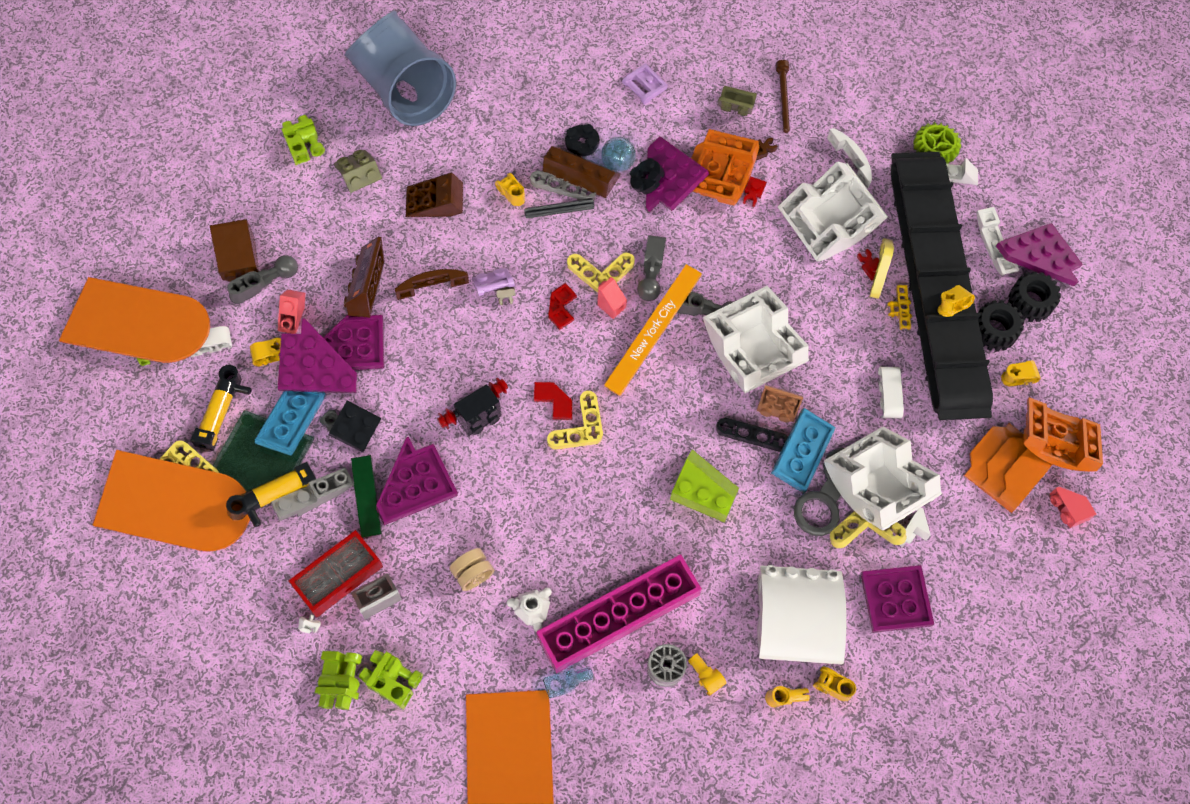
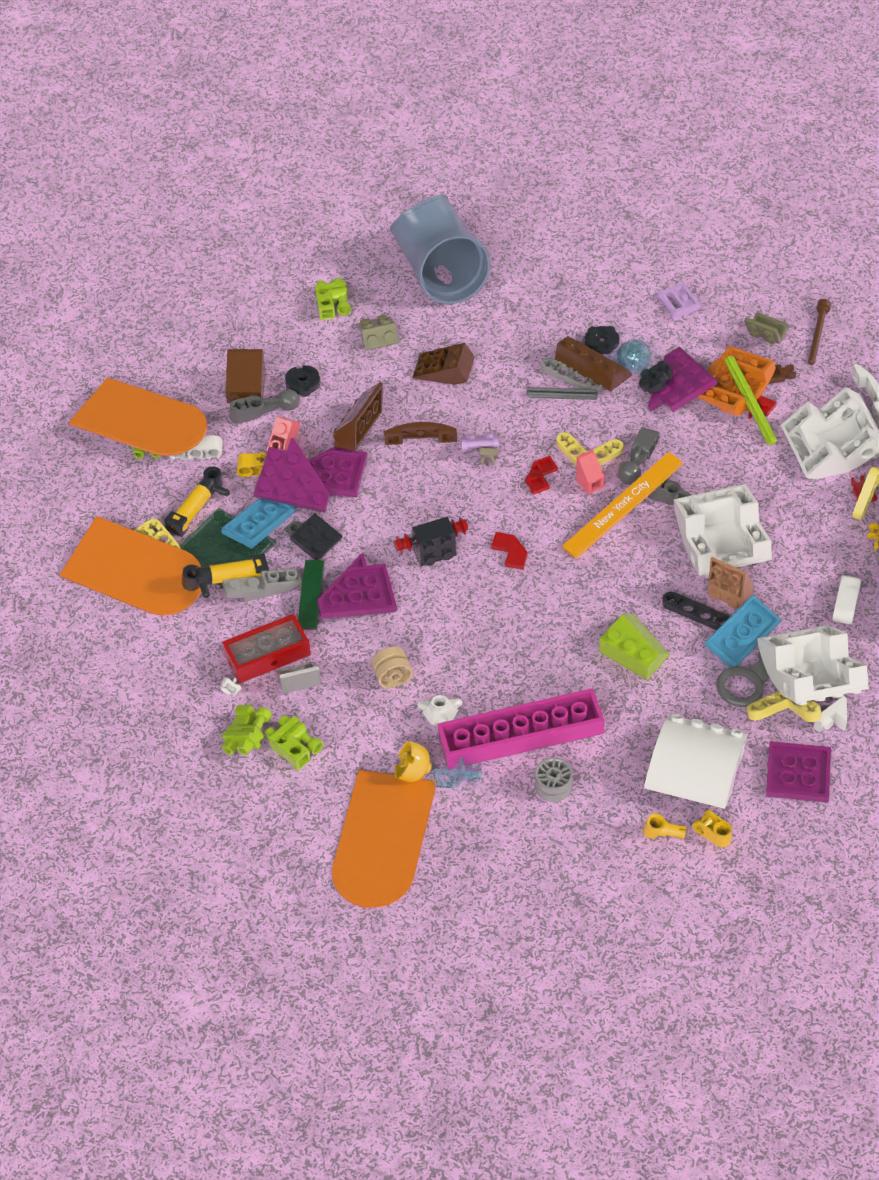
camera: 20 degrees right, 15 degrees down
yellow piece [495,173,525,206] -> none
light yellow beam [547,391,603,449] -> none
yellow pin [688,653,726,696] -> none
none -> black plate [285,365,320,397]
none -> yellow cylinder [394,741,432,783]
none -> lime axle [724,356,777,445]

